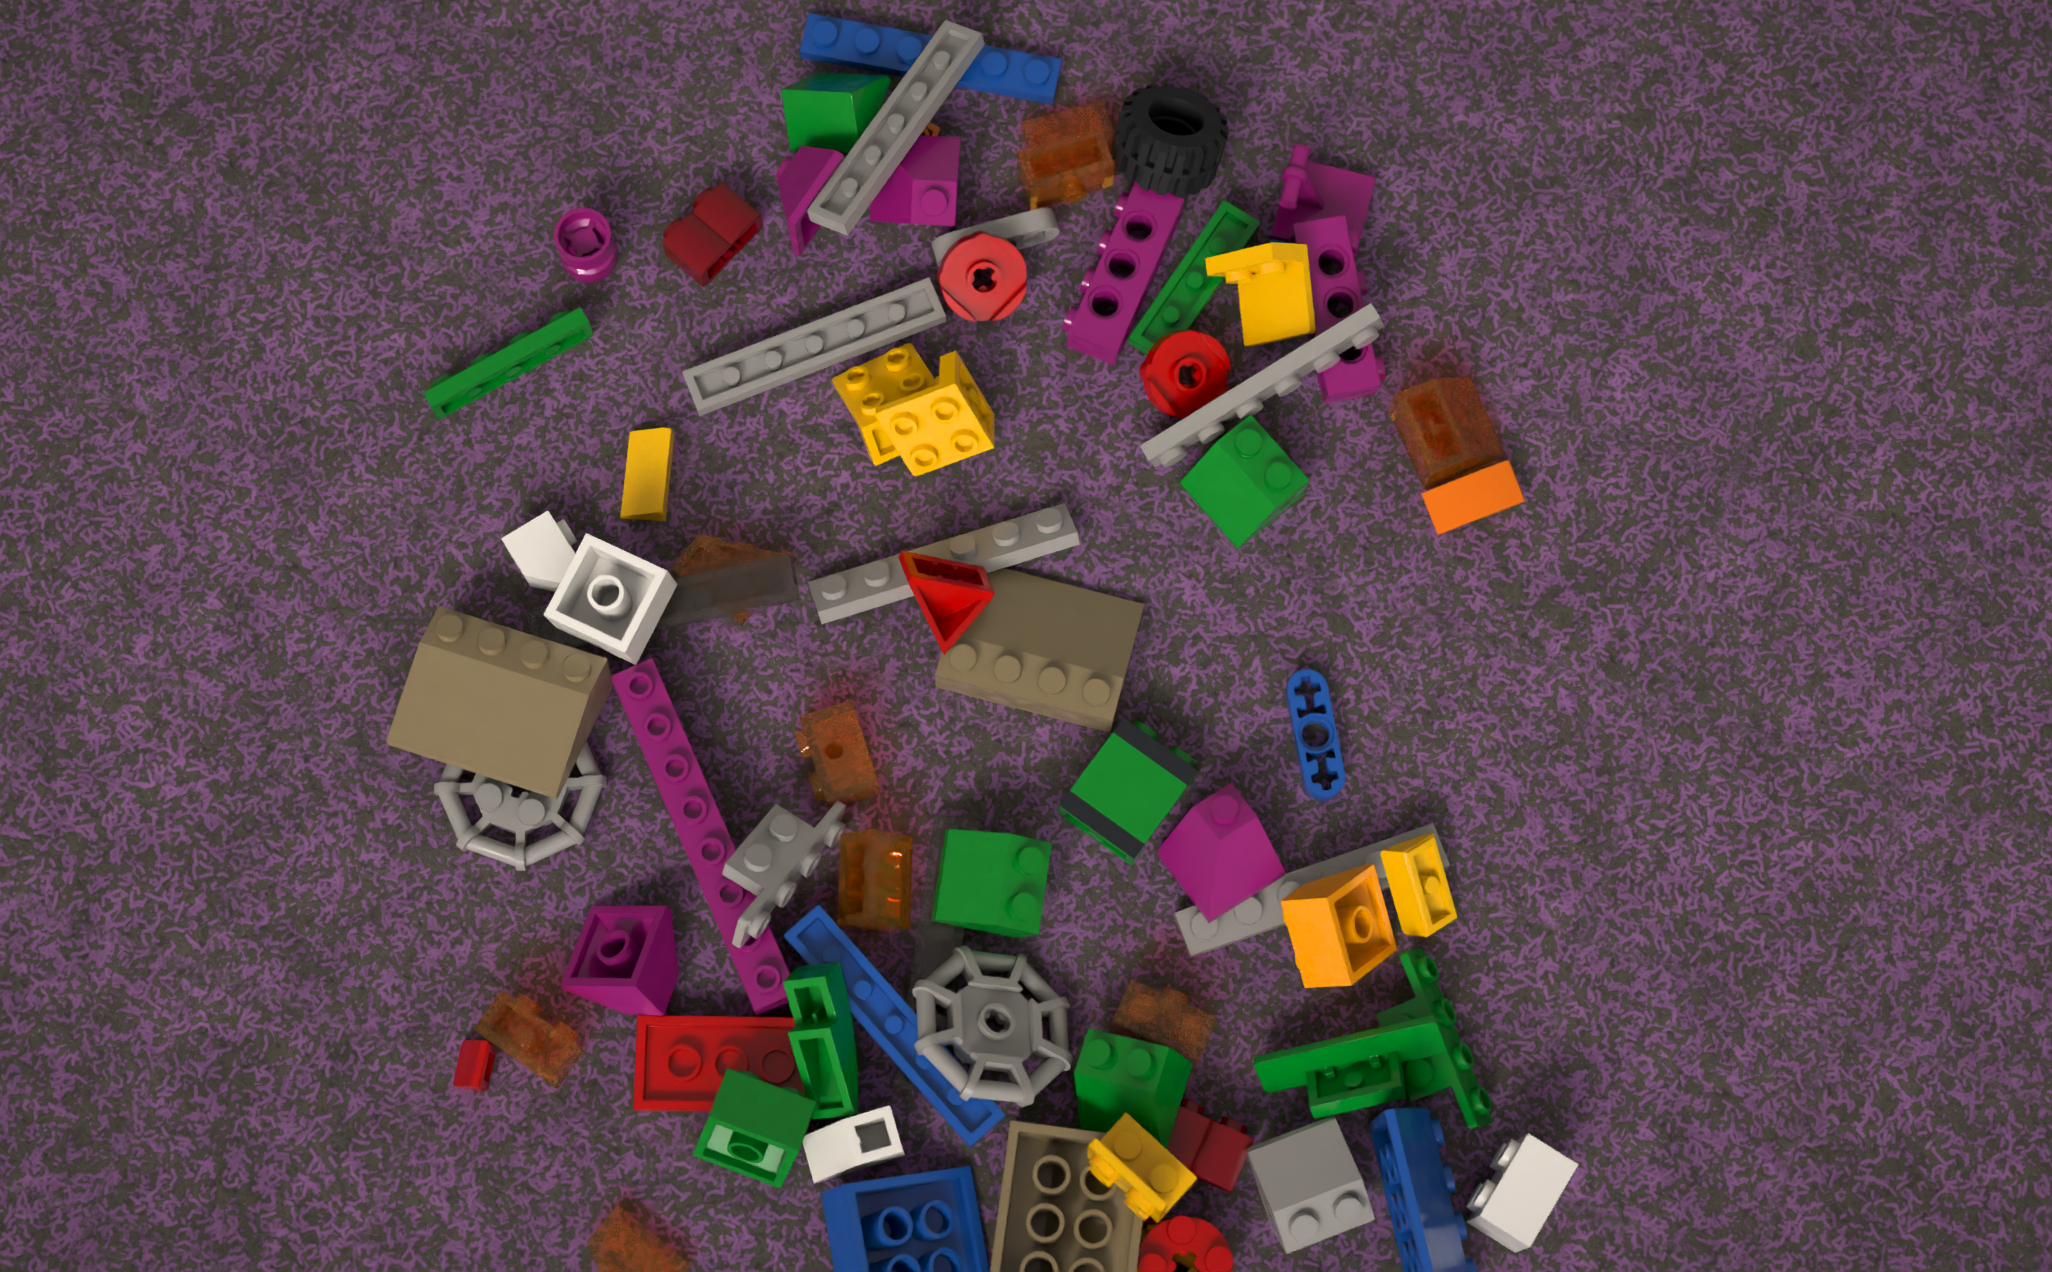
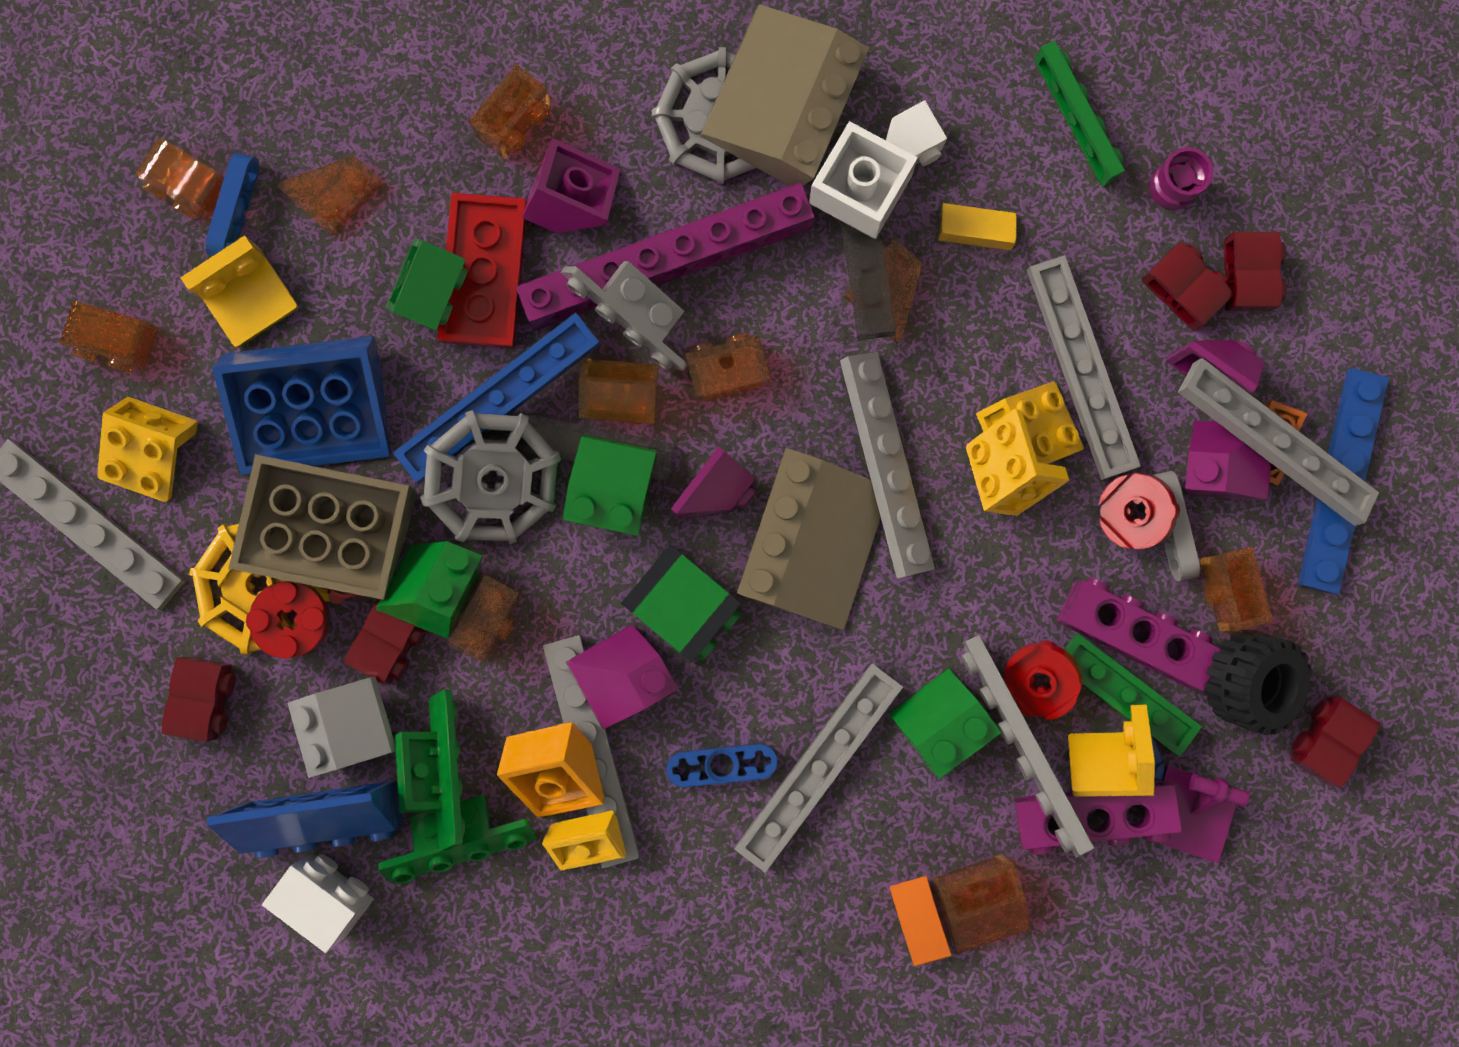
camera: 90 degrees right, 10 degrees up
red slope [453,1040,497,1092] -> none
green slope [781,73,891,156] -> none
green slope [783,961,858,1119] -> none
white slope [802,1105,905,1184] -> none
red slope [898,550,995,655] -> none
clear orange plate [1020,100,1114,167] -> none
yellow bracket [1087,1113,1197,1223] -> none
none -> magenta slope [671,447,756,519]
none -> light grey plate [734,663,903,873]
none -> dark red brick [1224,232,1287,311]
none -> dark red brick [1290,697,1380,788]

